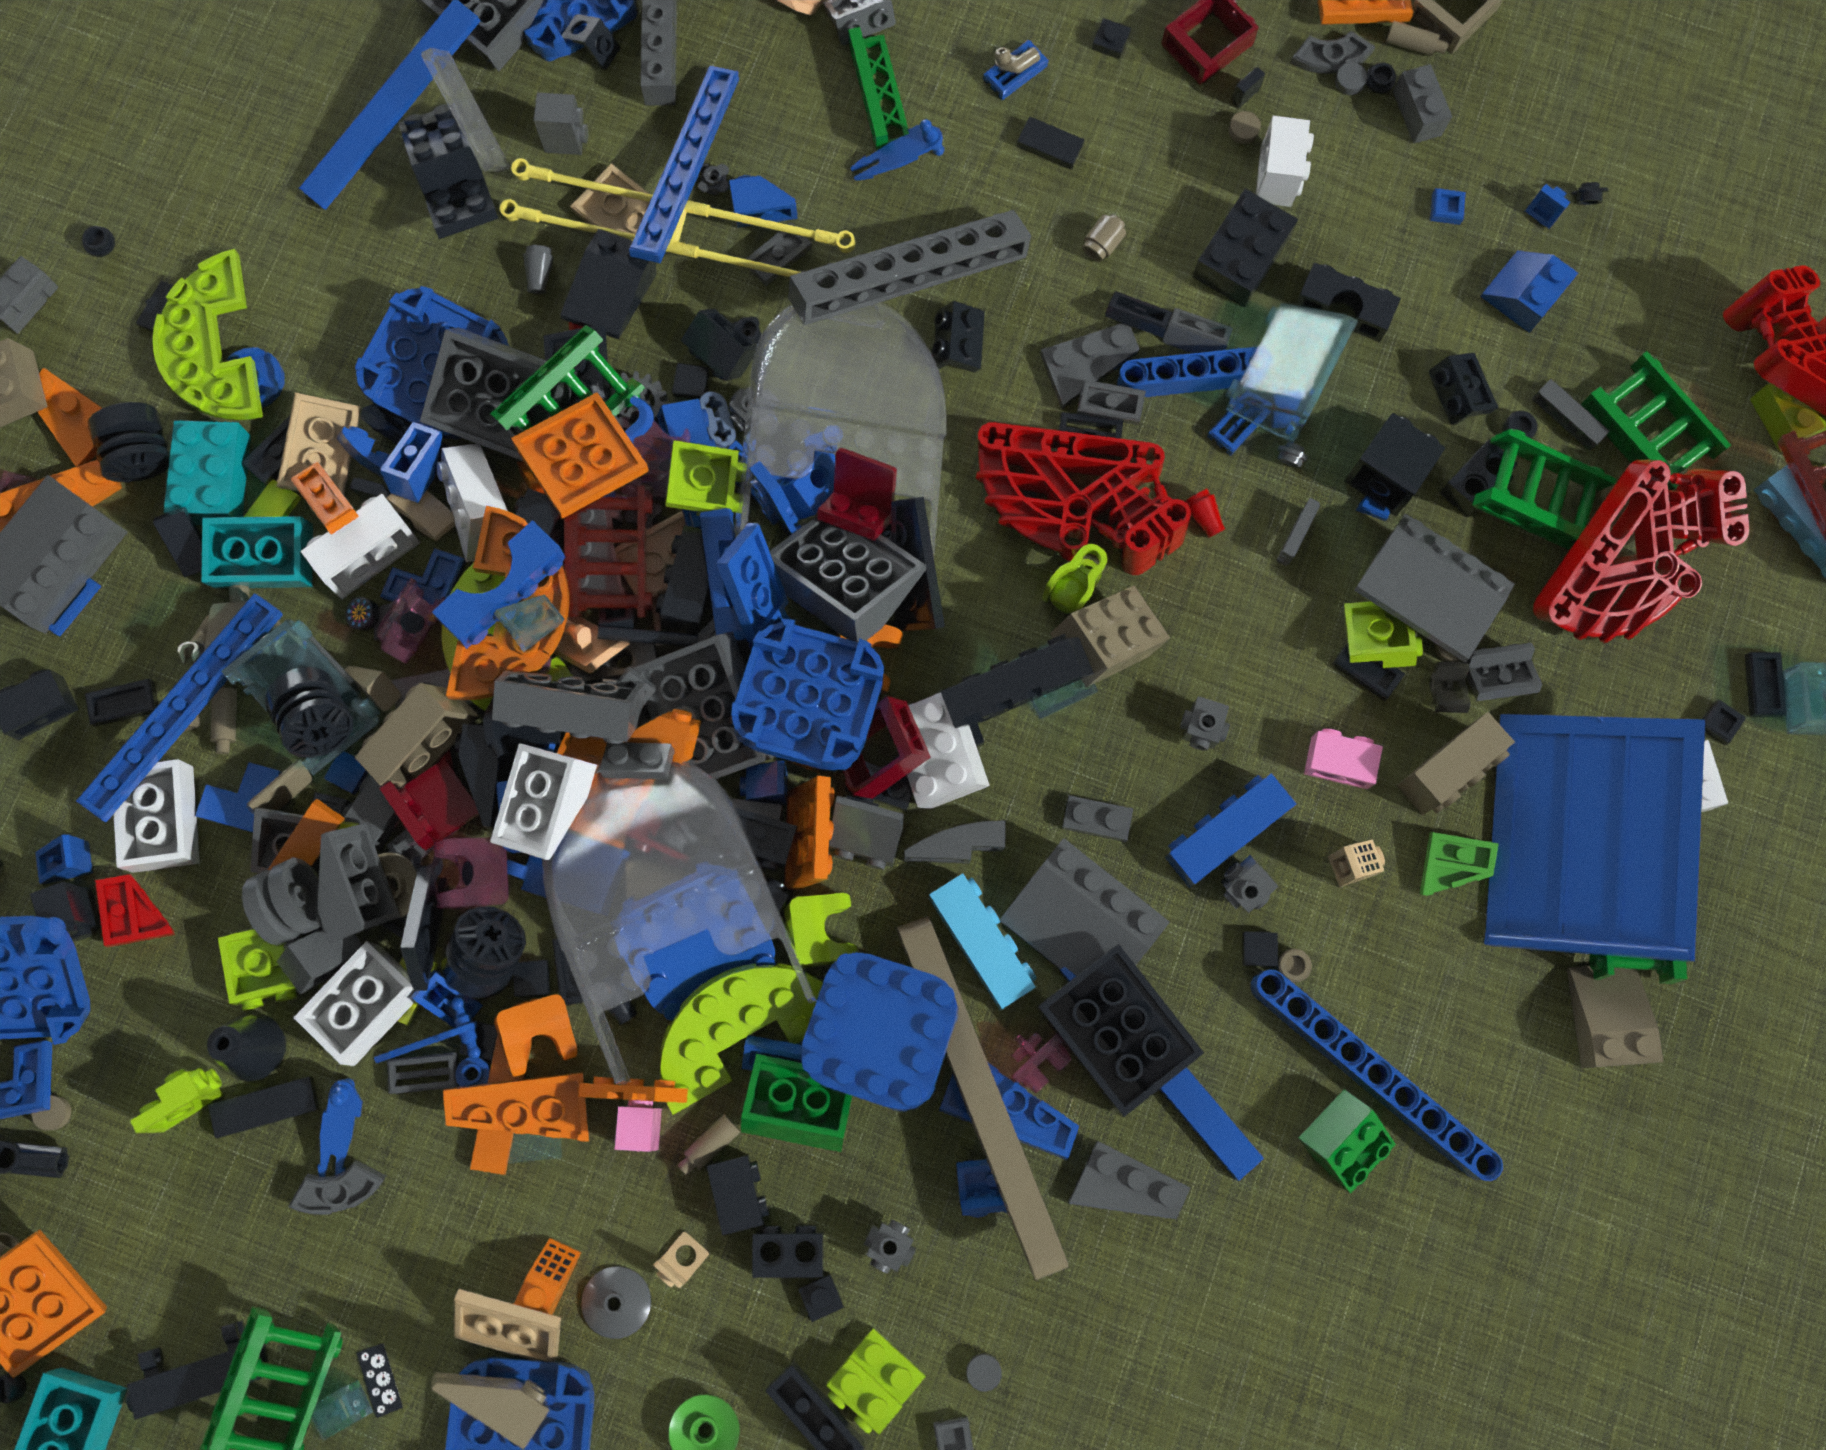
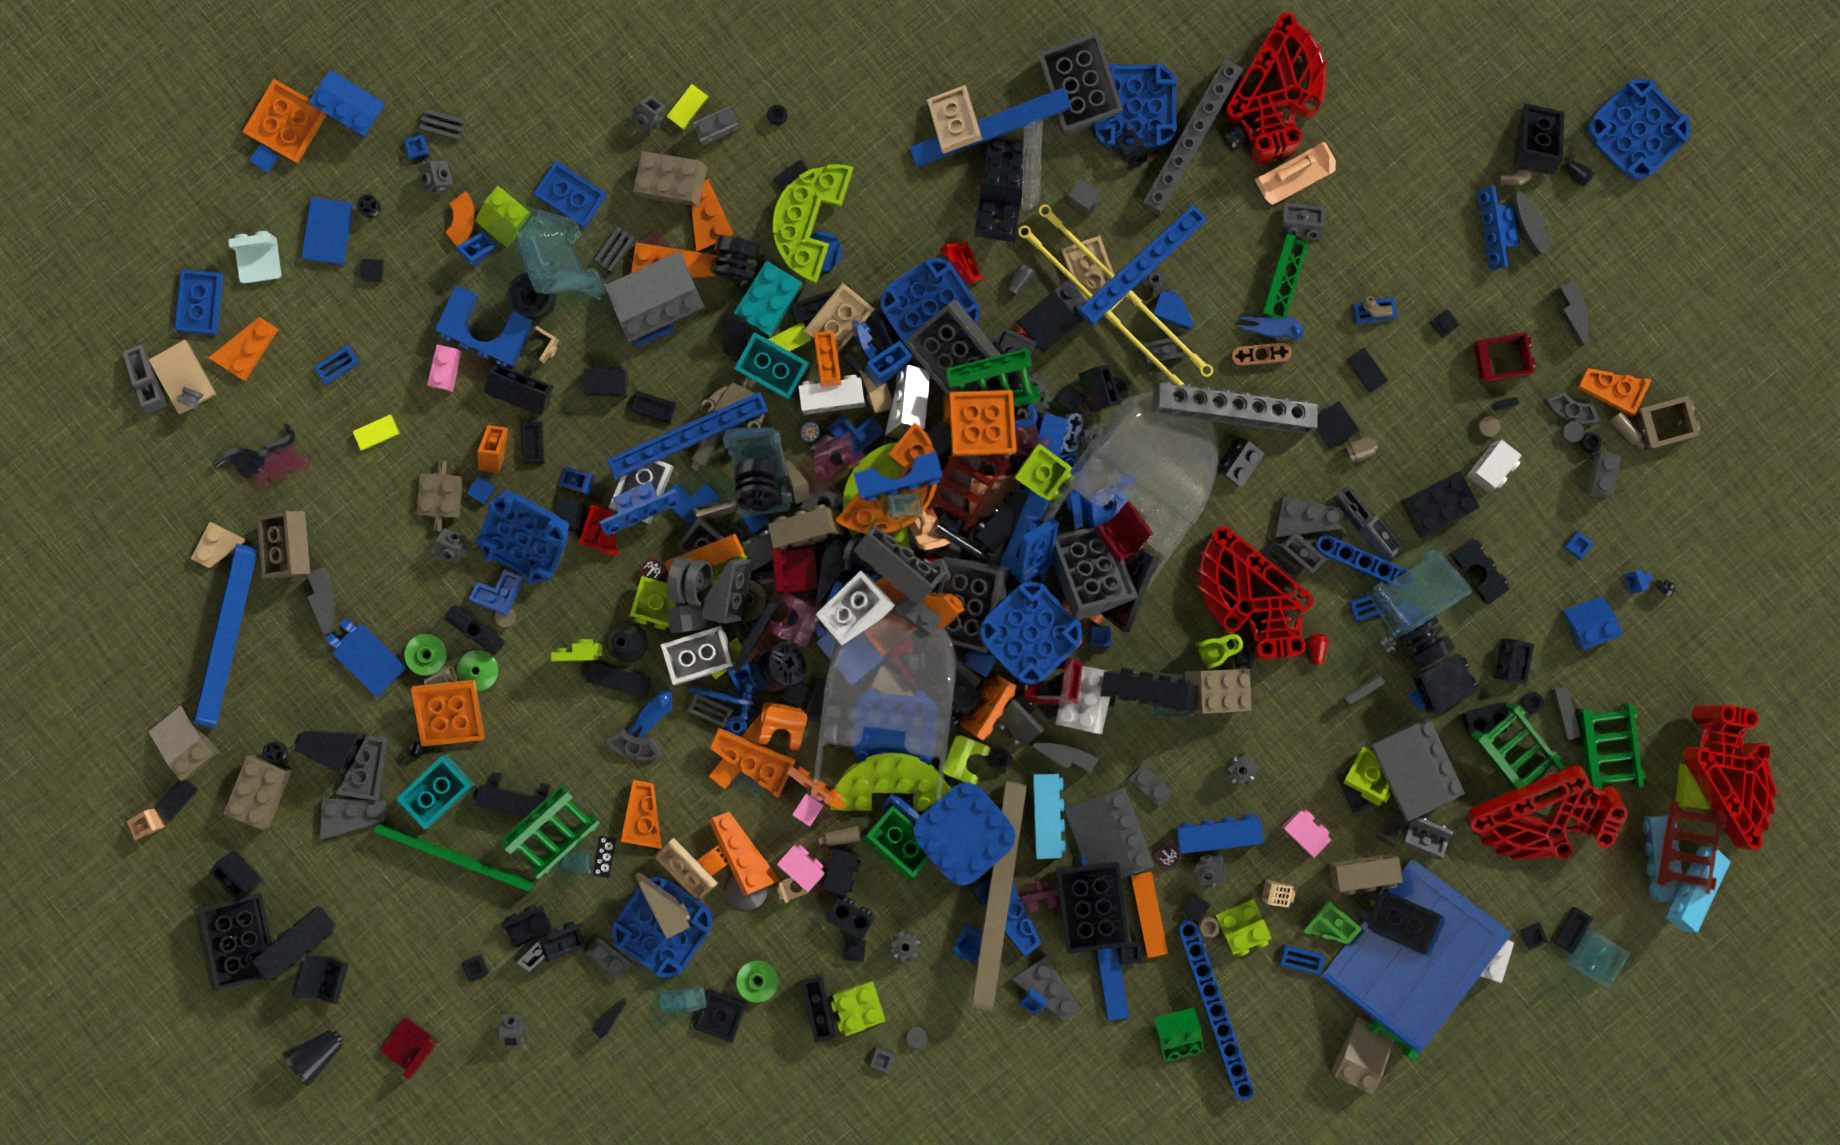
camera: 35 degrees right, 10 degrees up
none -> bright green dish [457,650,498,691]
none -> blue bracket [599,481,683,535]
none -> orange wing [621,779,662,849]
none -> clear pink tile [638,555,667,580]
none -> orange wing [709,812,781,896]
none -> bright pink brick [777,844,825,892]
none -> tan tile [927,85,982,154]
none -> red wing [940,241,983,284]
none -> black plate [988,749,1013,773]
none -> blue tile [1019,988,1048,1016]
none -> blue tile [1090,626,1111,647]
none -> black plate [1119,942,1142,964]
none -> orange tile [1130,871,1168,958]
none -> clear pink tile [1153,842,1183,871]
none -> lime plate [1215,898,1272,957]
none -> medium nougat beam [1231,343,1292,367]
none -> black wheel [1235,648,1254,669]
none -> blue tile [1279,944,1325,976]
none -> black piece [1317,401,1359,450]
none -> black tile [1356,889,1443,955]
none -> black wheel [1398,616,1455,669]

